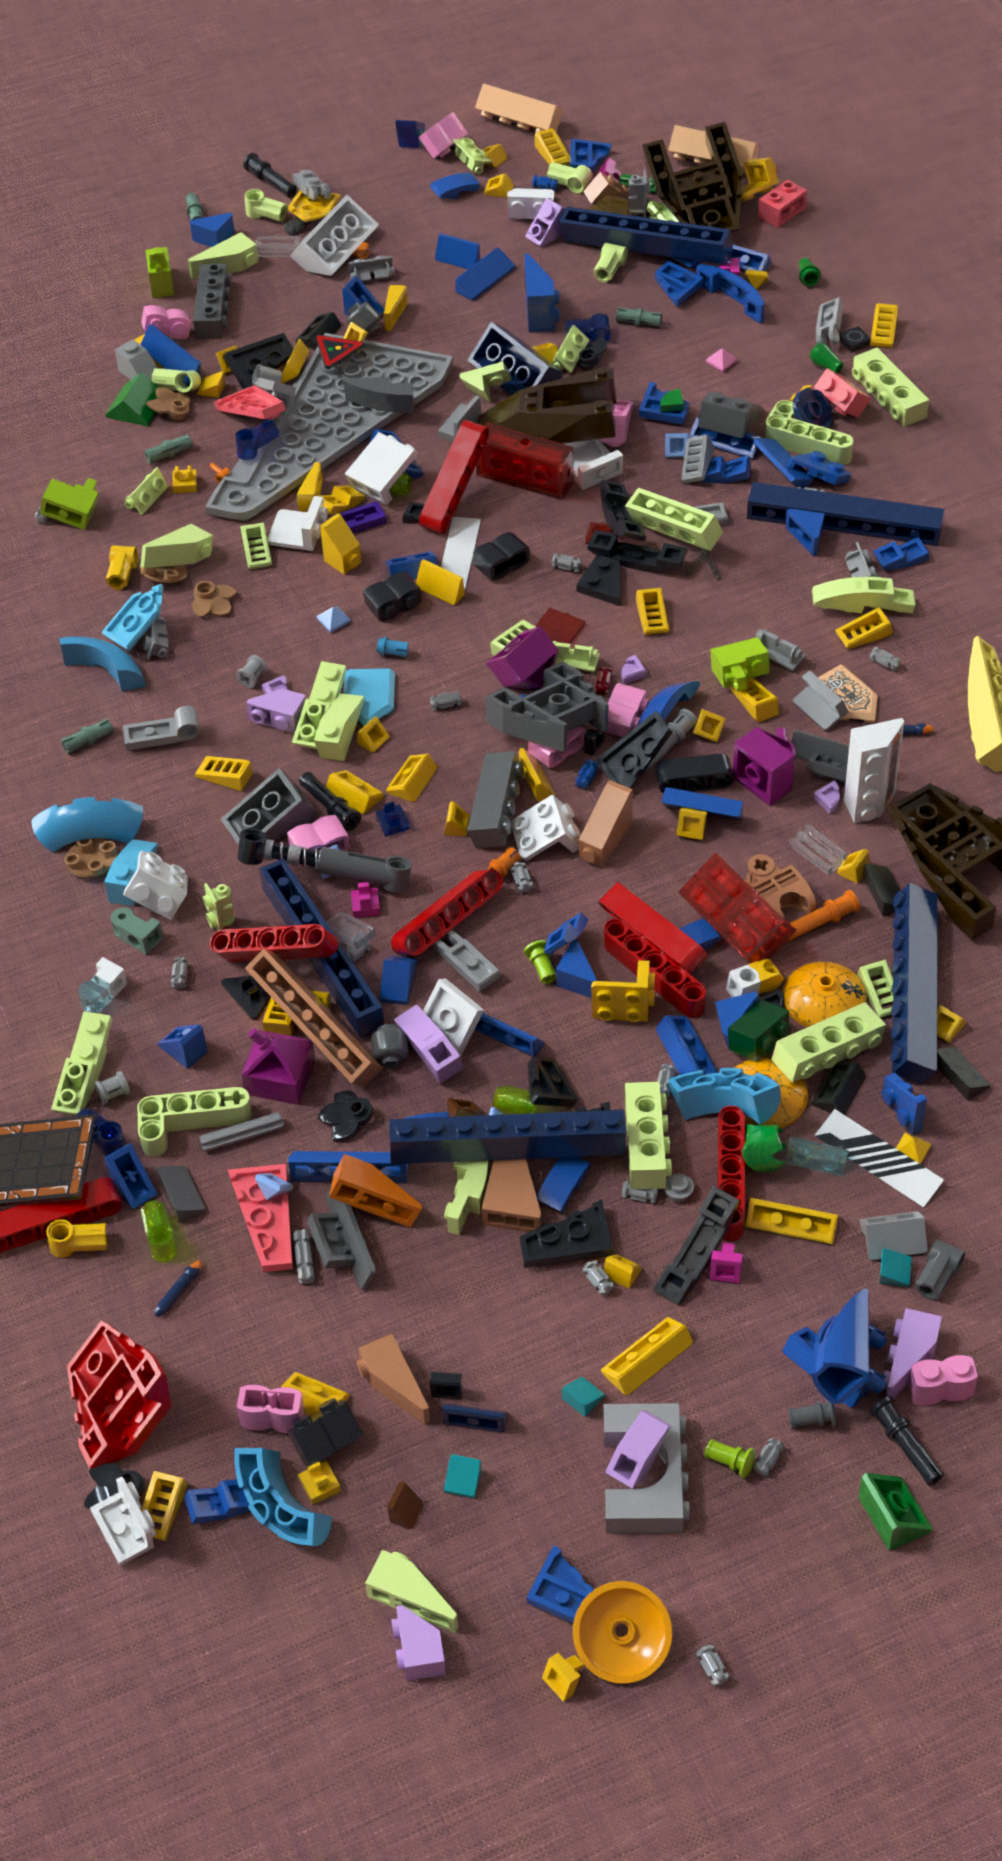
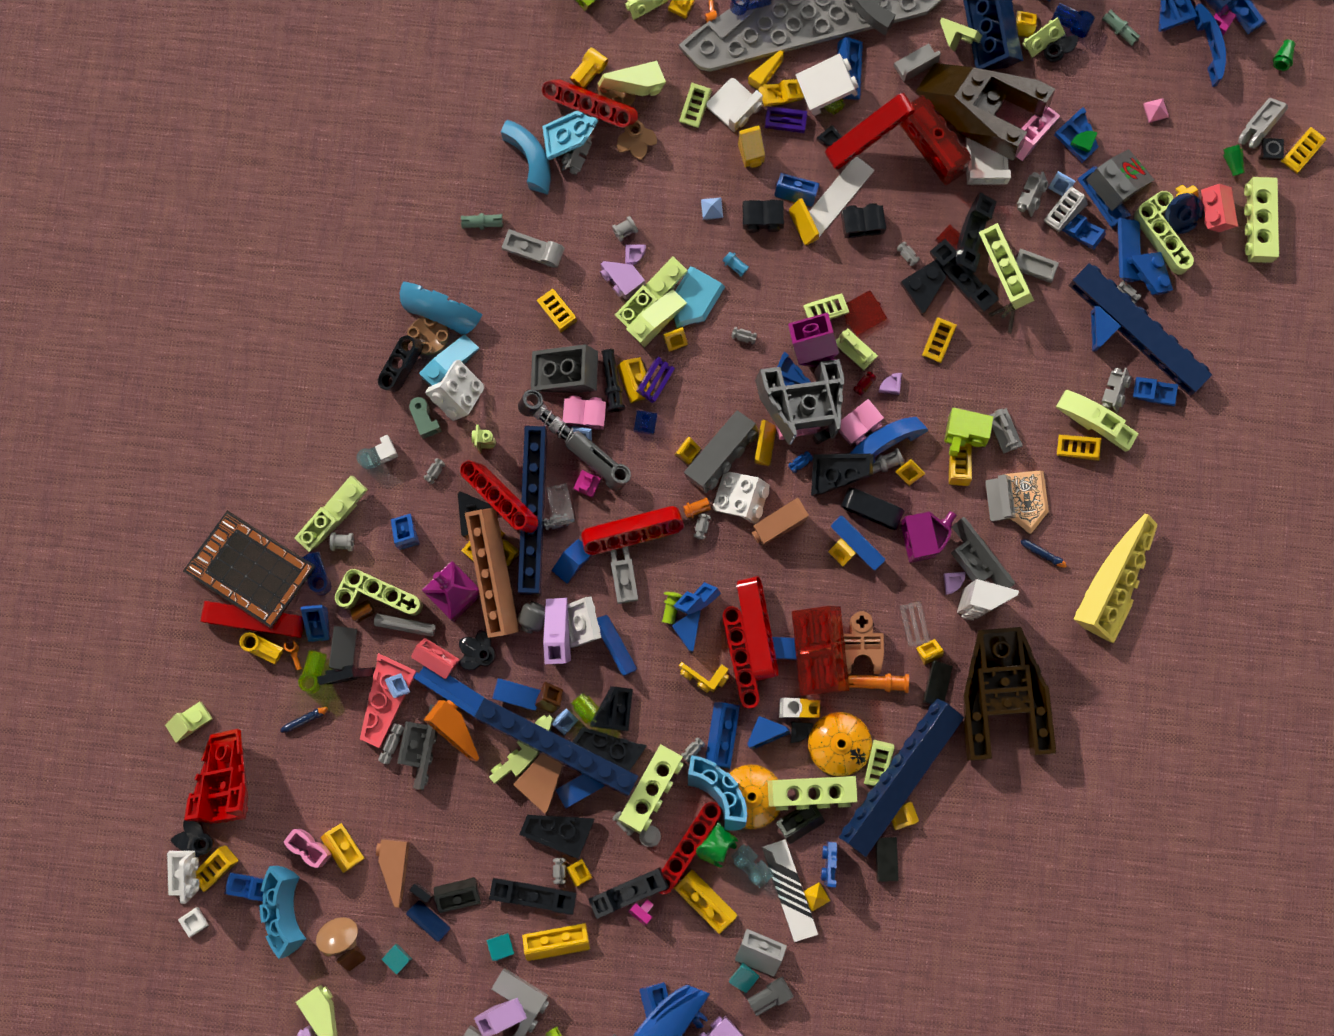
camera: 30 degrees right, 30 degrees up
black brick [287,1398,363,1466] -> none
yellow tile [298,1461,341,1505] -> none
yellow slope [386,754,438,802] -> none
dark green brick [728,999,791,1062] -> none
yellow slope [745,270,769,290] -> none
light grey piece [870,647,901,671] -> none
none -> yellowish green slope [165,702,213,743]
none -> white tile [178,907,209,938]
none -> orange hand [284,640,302,670]
none -> medium nougat dish [316,917,358,957]
none -> black wing [317,665,375,685]
none -> reddish brown slope [350,600,375,623]
none -> black beam [378,335,423,392]
none -> coral slope [411,638,460,679]
none -> pearl dark grey slope [434,878,481,913]
none -> black slope [489,878,577,915]
none -> red beam [542,79,638,127]
none -> dark purple tile [636,357,675,403]
none -> light grey hinge [1017,172,1048,217]

